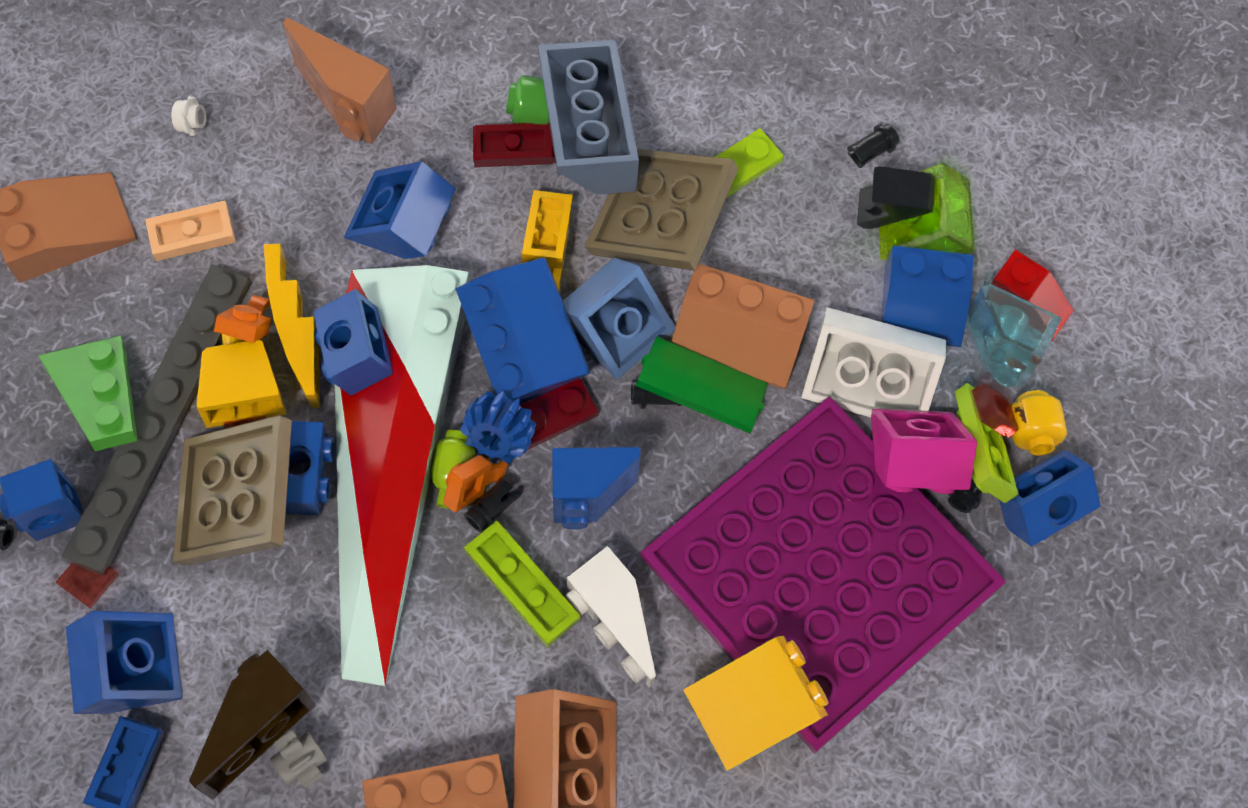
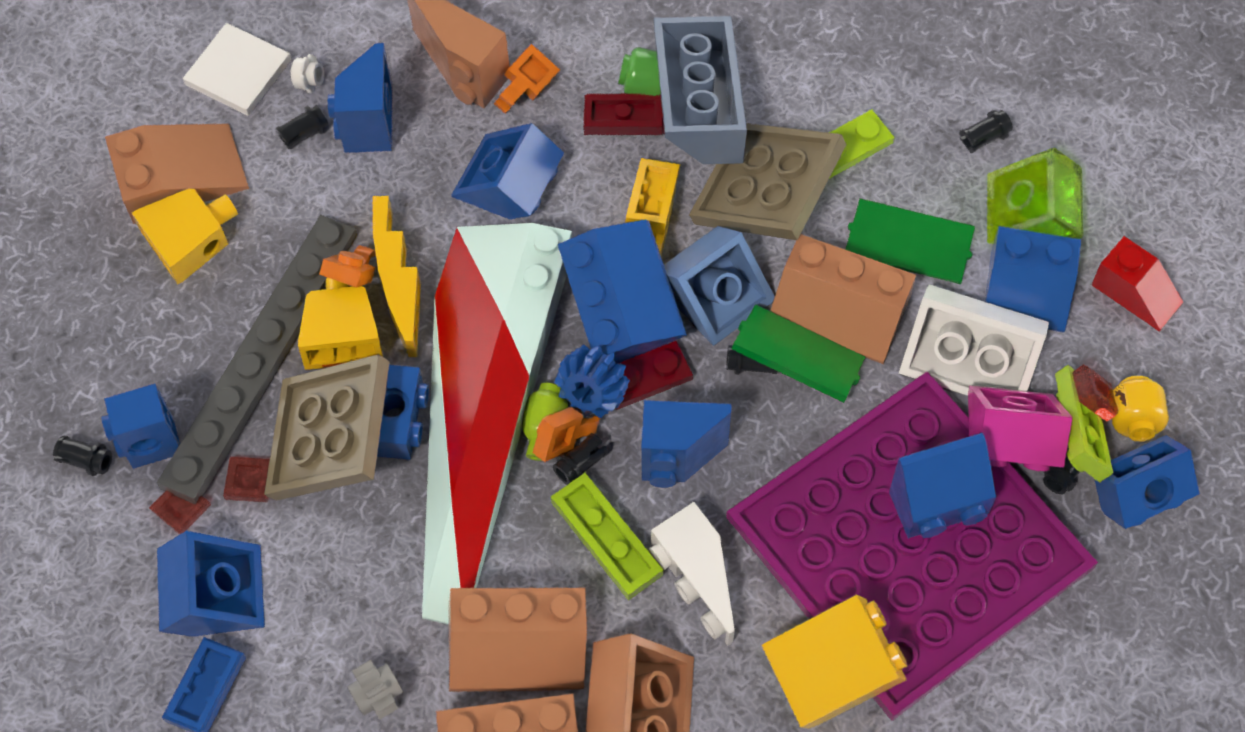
camera: 10 degrees right, 5 degrees down
bright green wing [38,335,138,451] -> none
light nougat plate [145,201,236,261] -> none
dark brown slope [189,650,316,800] -> none
blue brick [313,289,393,396] -> none
black slope [857,166,935,229] -> none
clear light blue slope [966,281,1062,388] -> none
none -> yellow torso [132,188,238,284]
none -> white tile [183,23,292,116]
none -> clear red tile [223,457,270,502]
none -> black pin [275,105,329,150]
none -> blue slope [327,43,393,153]
none -> nougat slope [448,588,587,692]
none -> orange plate [494,44,560,113]
none -> green piece [845,198,975,284]
none -> blue slope [889,433,996,538]

